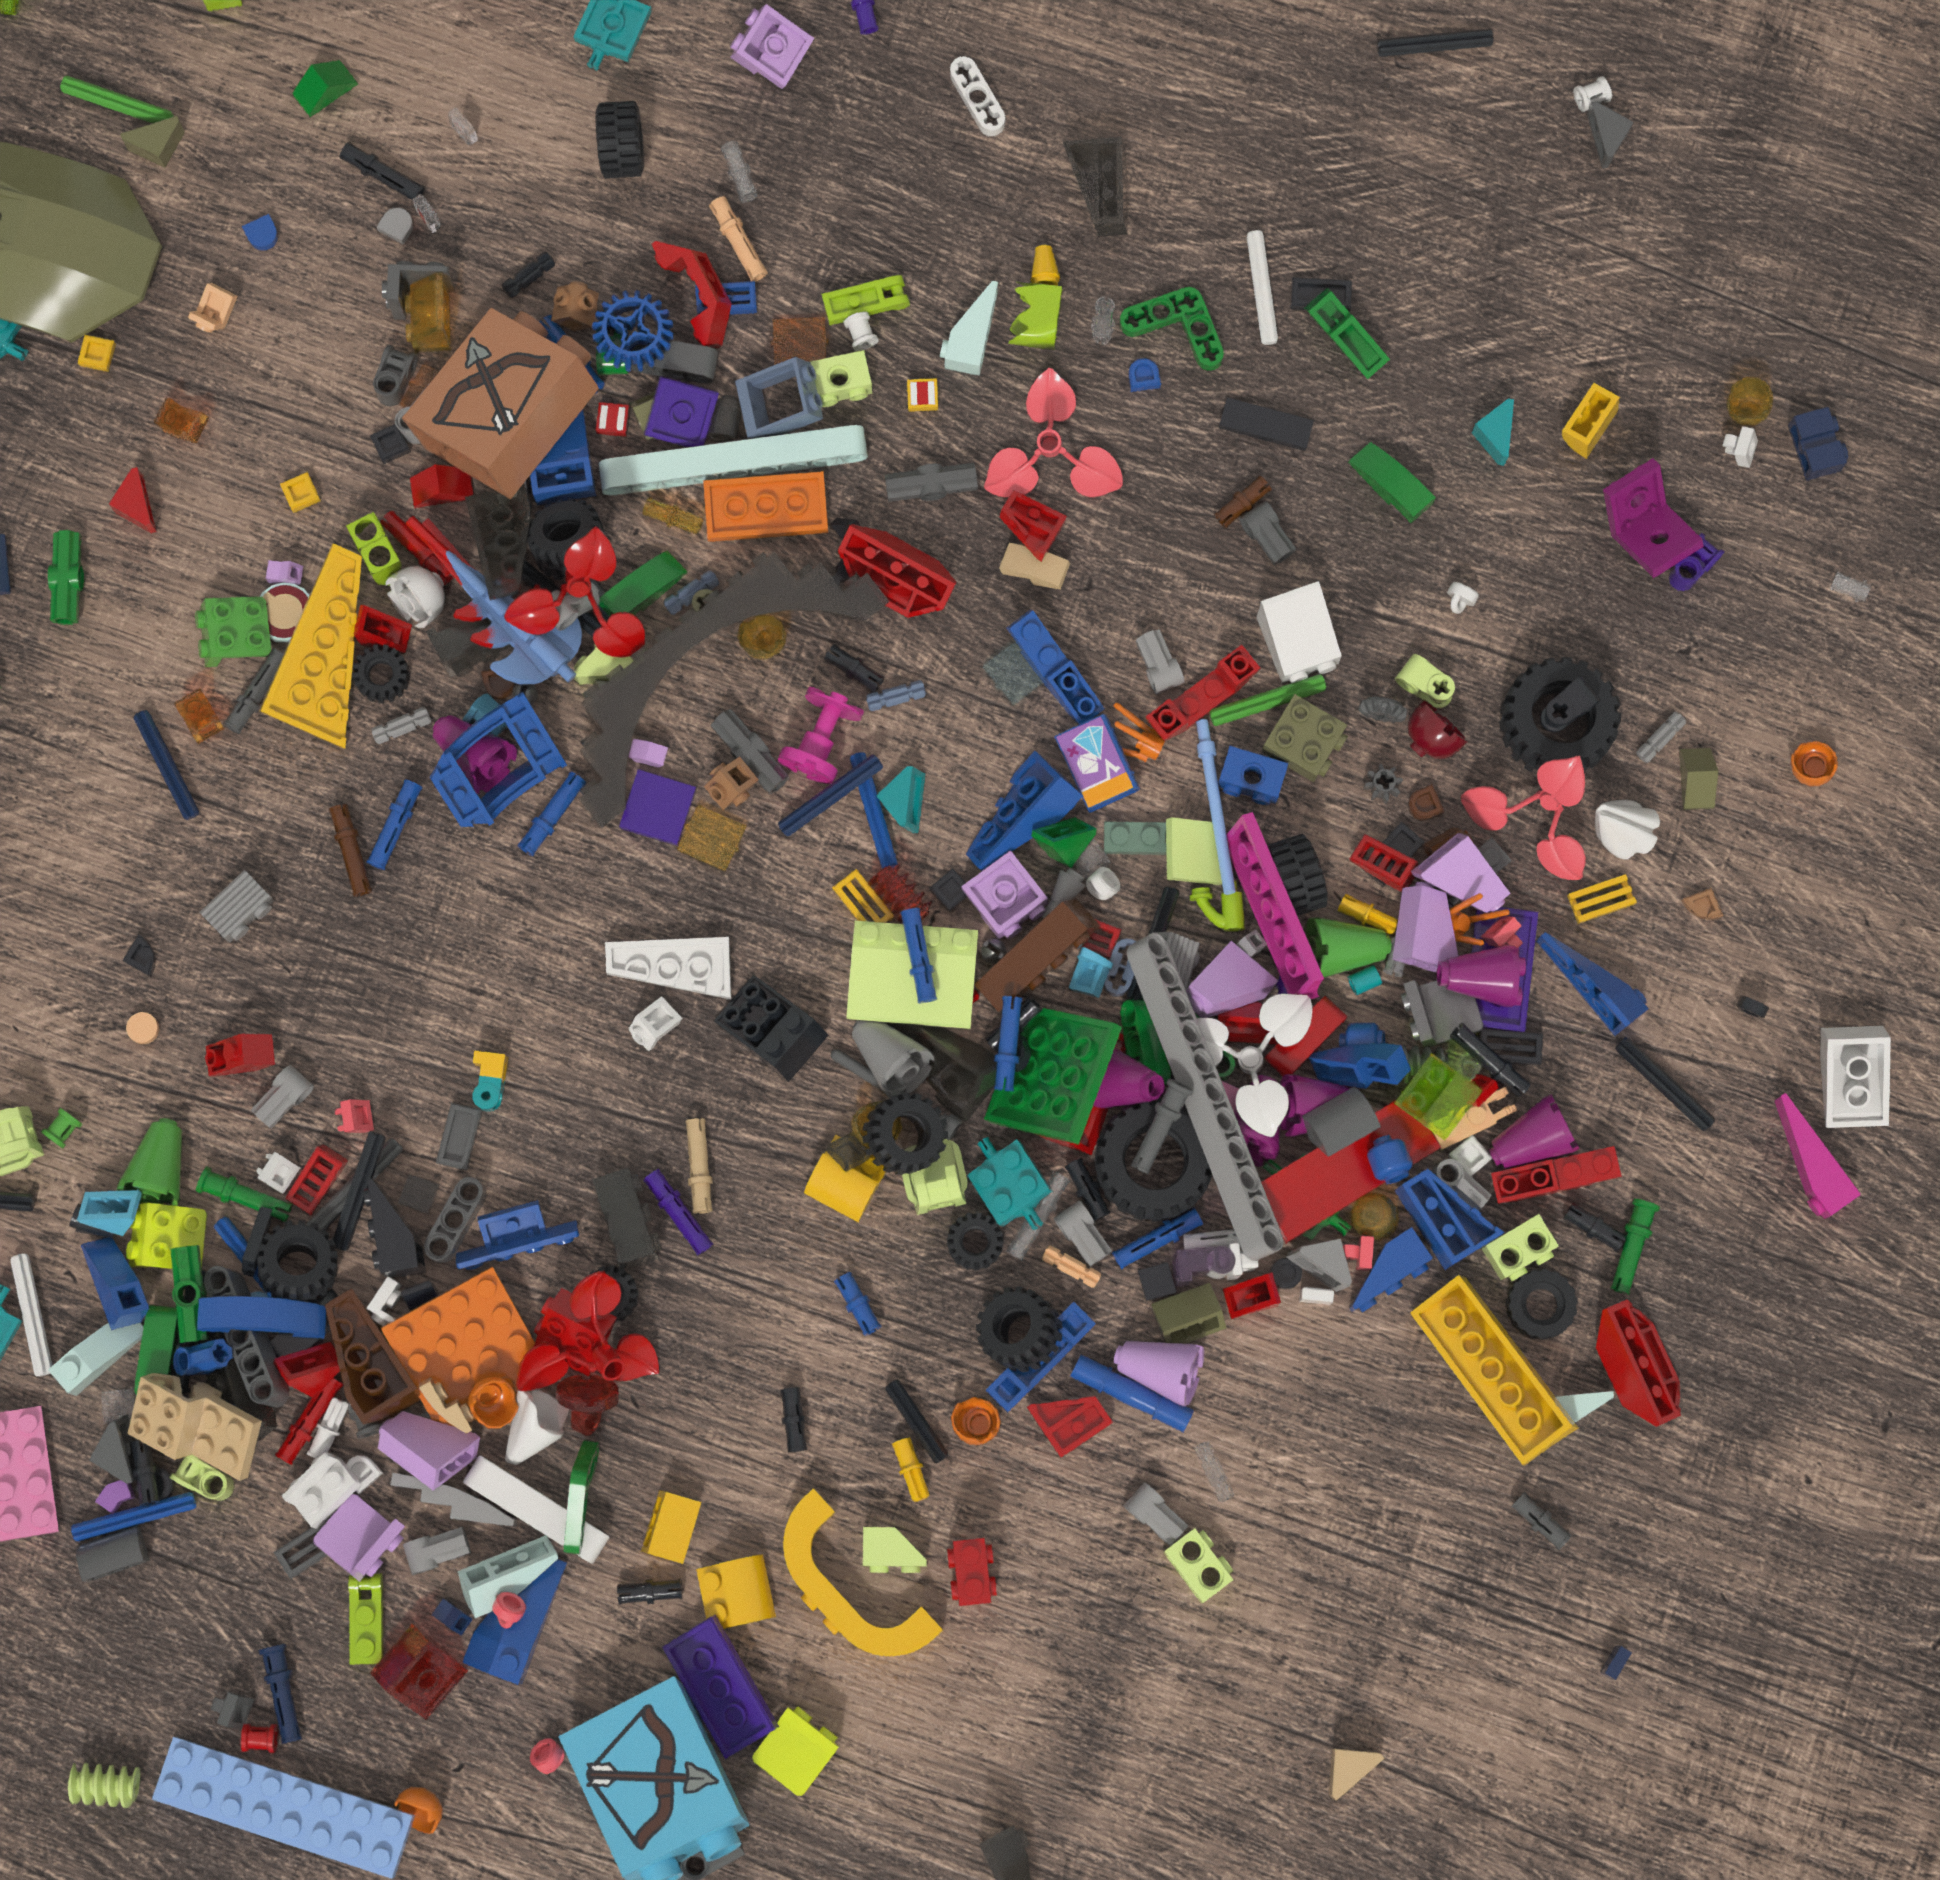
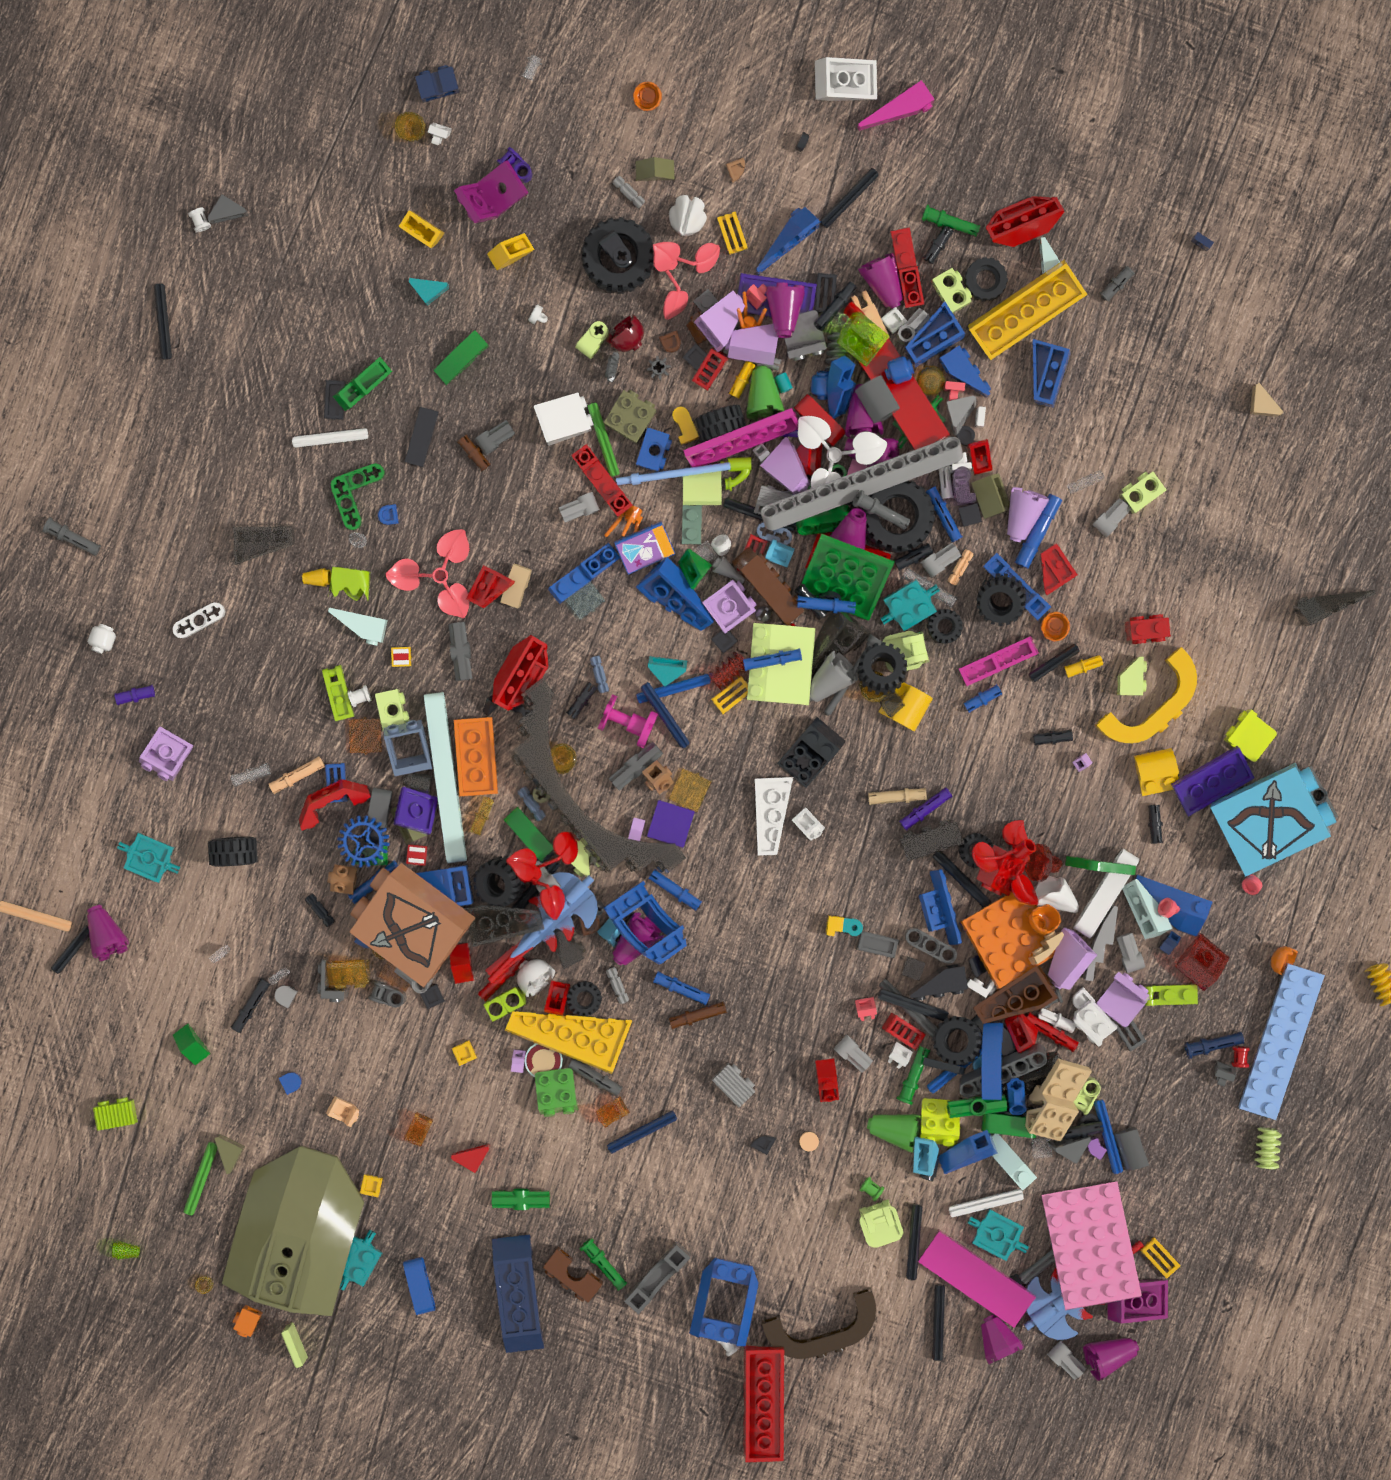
camera: 90 degrees left, 10 degrees up
yellow brick [641,1490,701,1564] -> none
none -> yellow slope [487,233,535,270]
none -> yellow leg [672,407,699,446]
none -> black axle [932,850,992,908]
none -> dark pink slope [959,636,1038,686]
none -> blue wedge [1033,339,1070,408]
none -> lavender piece [1072,753,1092,772]

